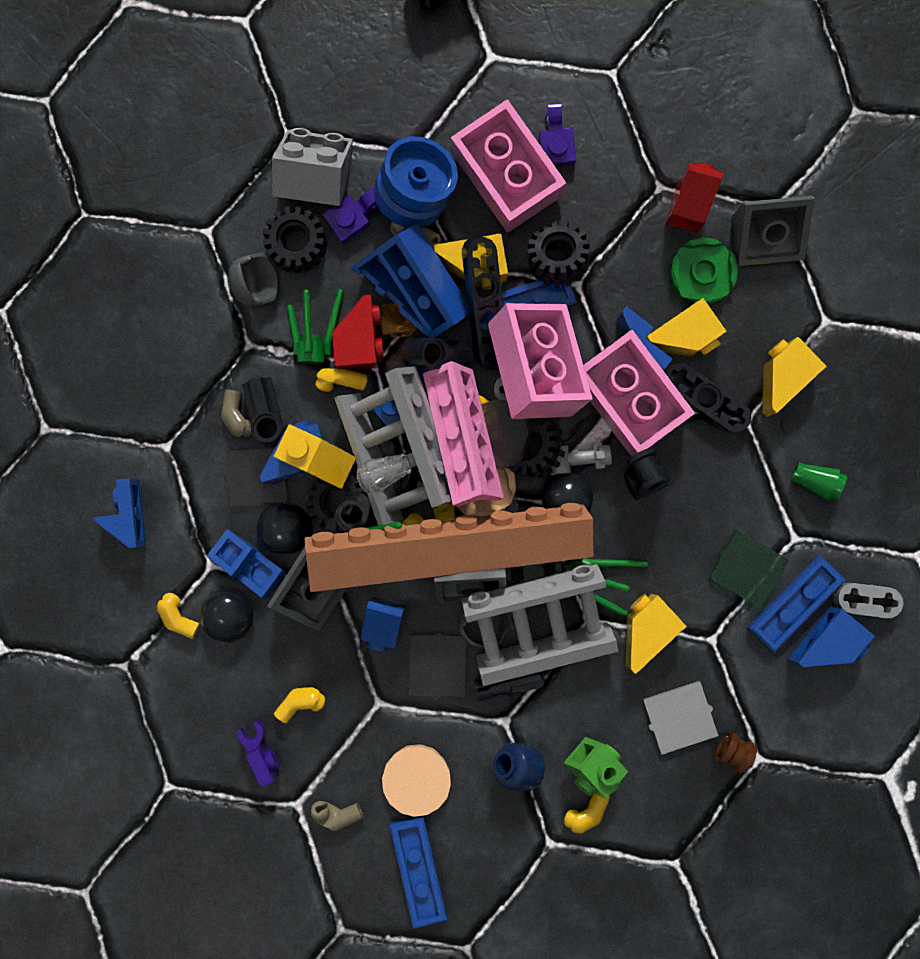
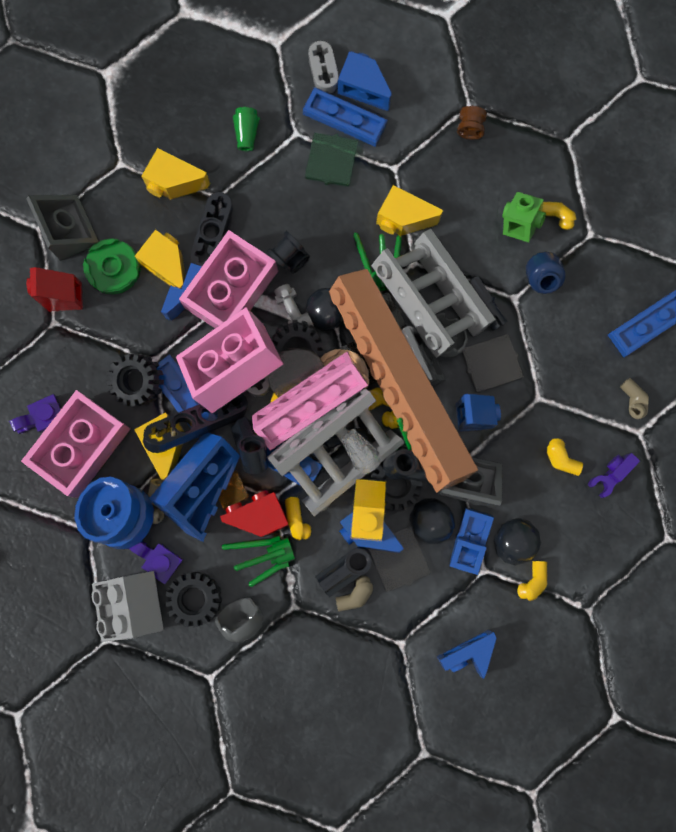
camera: 110 degrees left, 5 degrees down
light nougat tile [382,744,451,817] -> none
light grey piece [643,681,718,755] -> none

